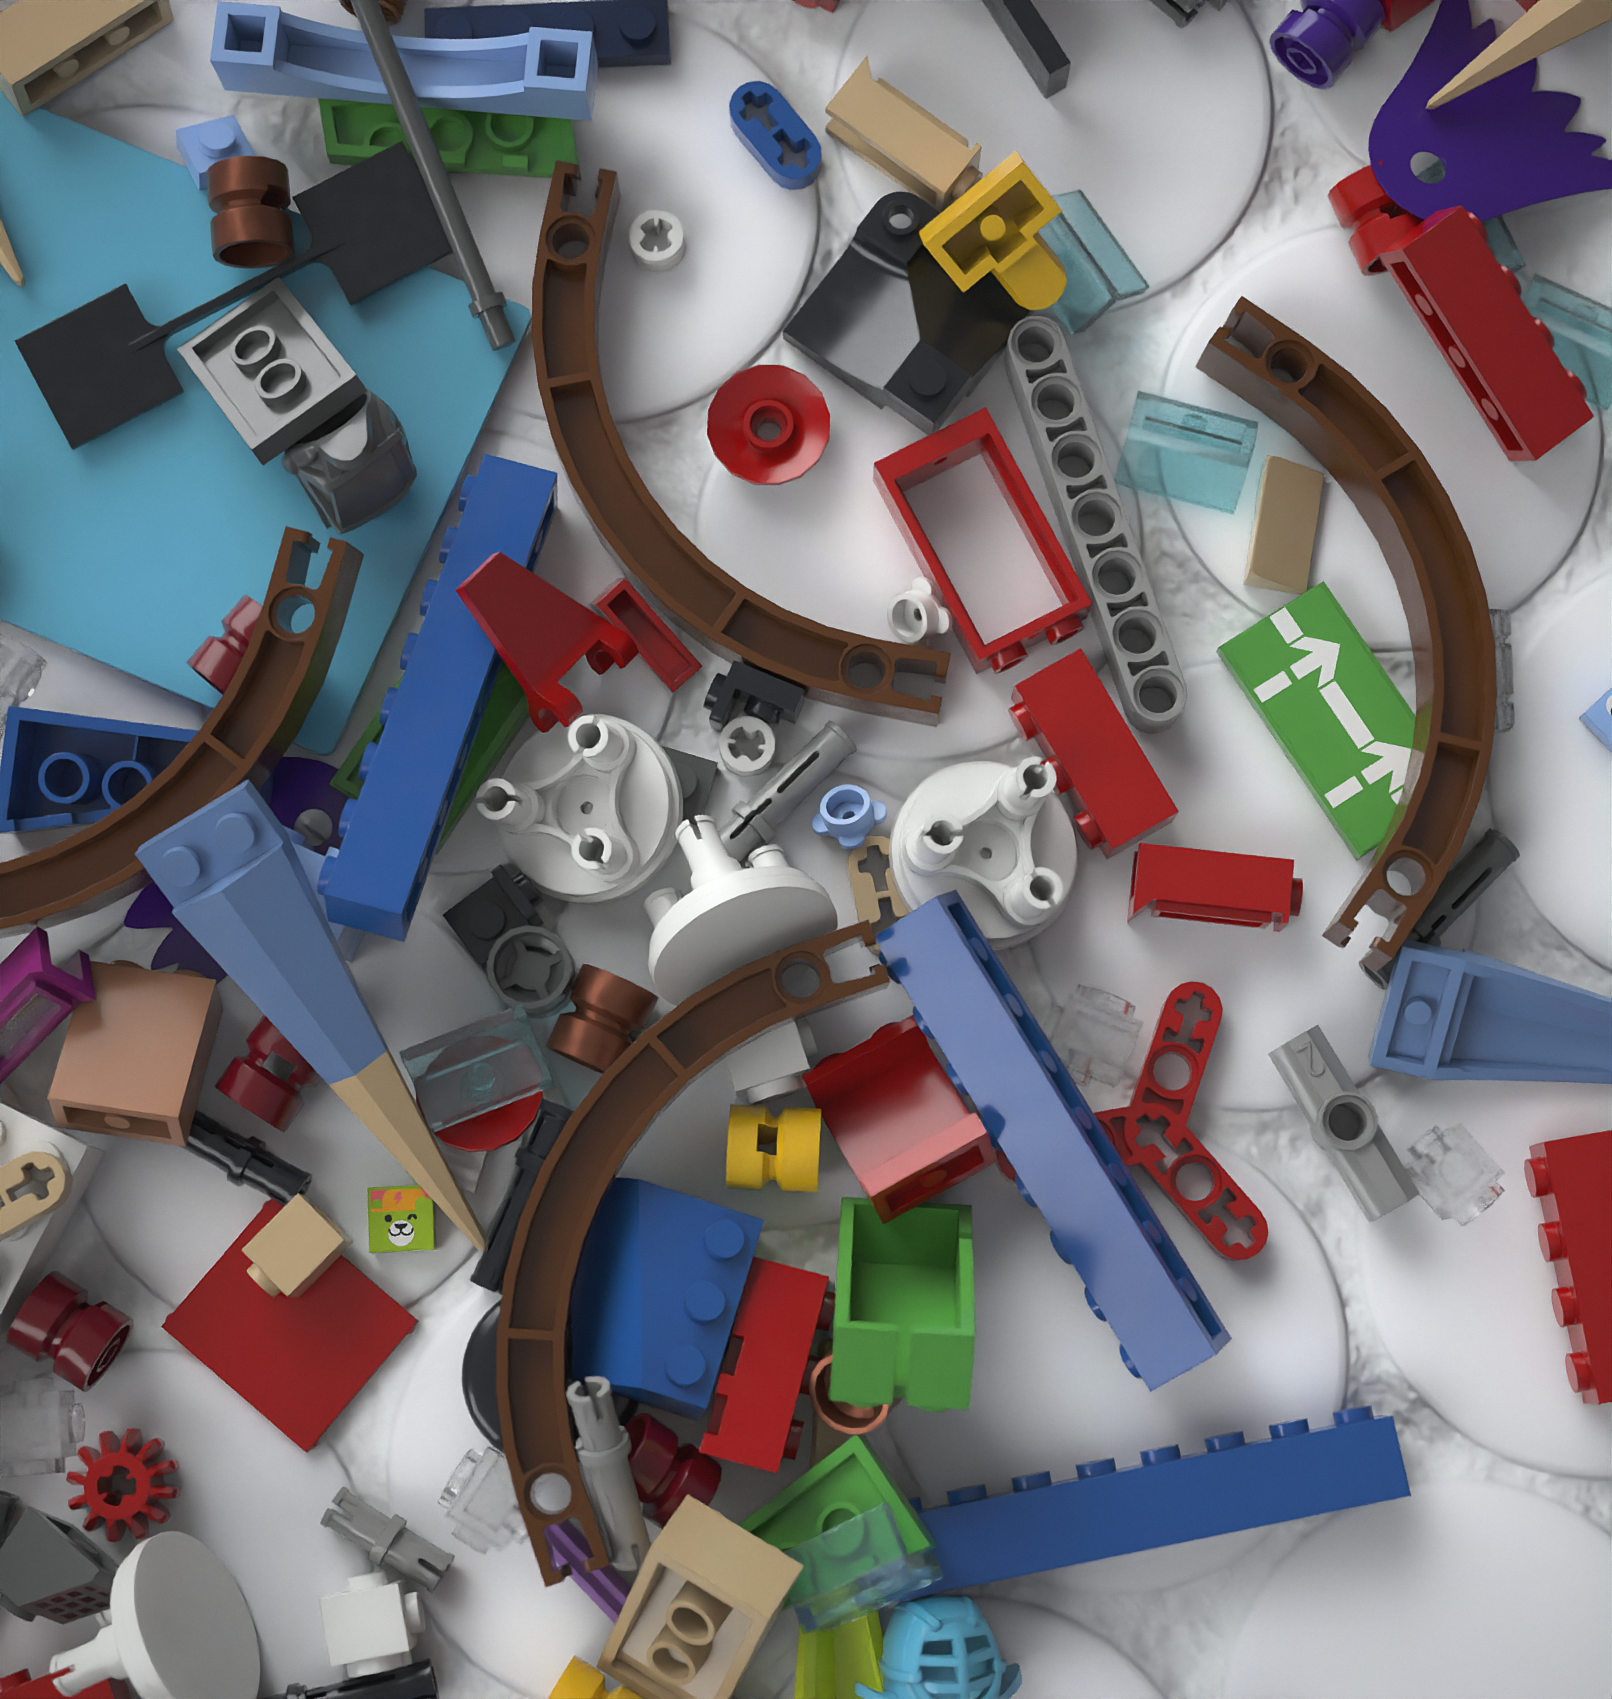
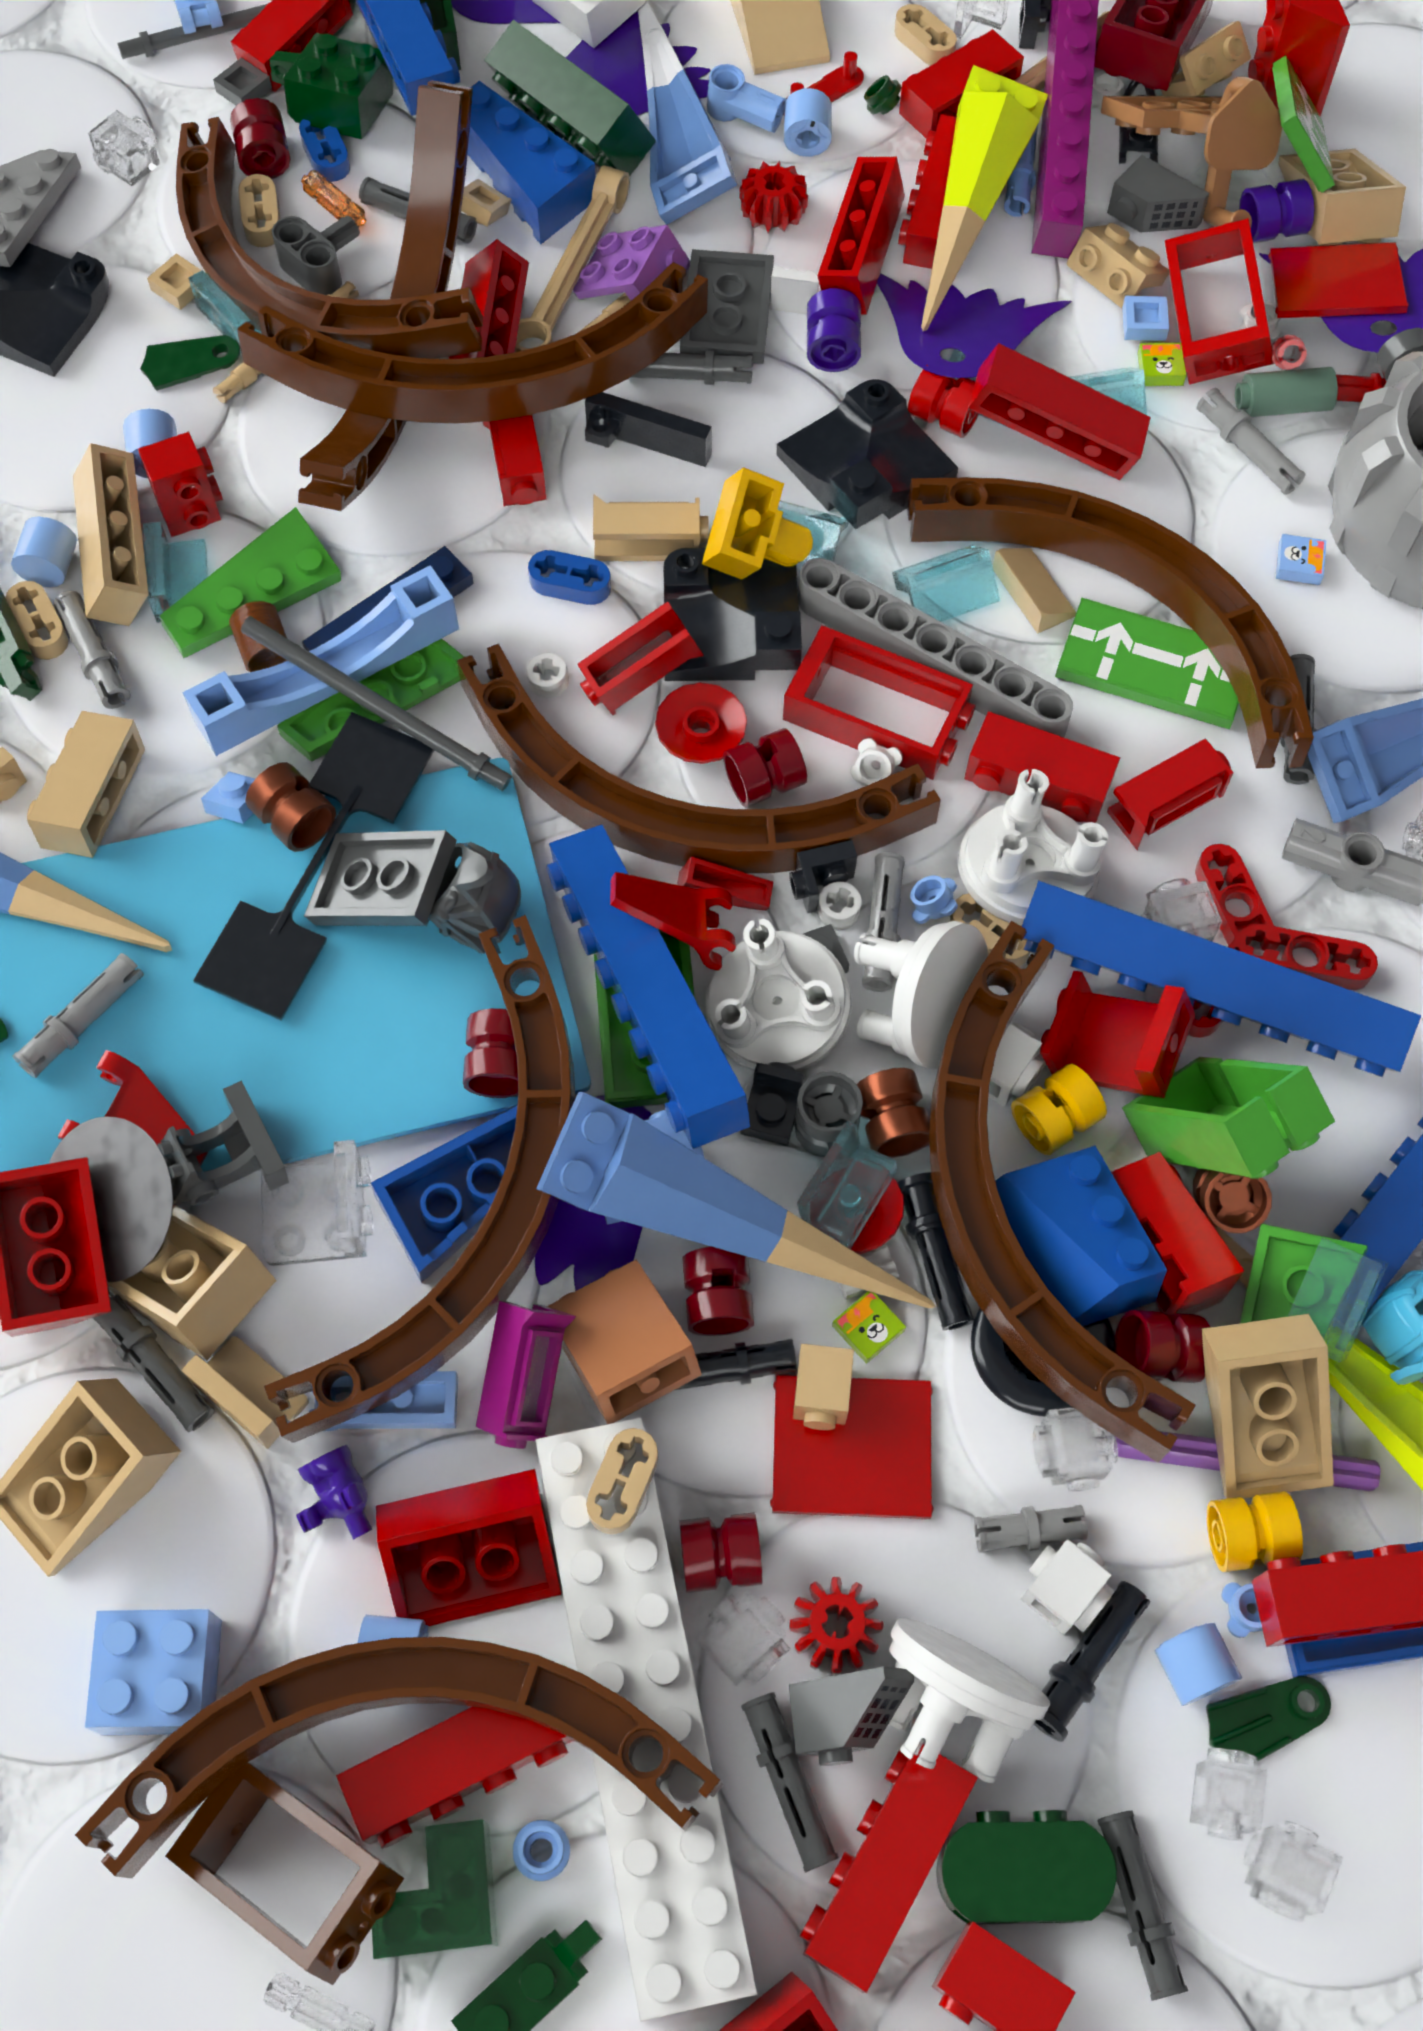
camera: 40 degrees left, 15 degrees down
light grey pin [567,1376,652,1571] -> none
none -> red window [577,601,704,715]
none -> dark red wheel [723,728,808,808]
none -> black slope [776,379,958,530]

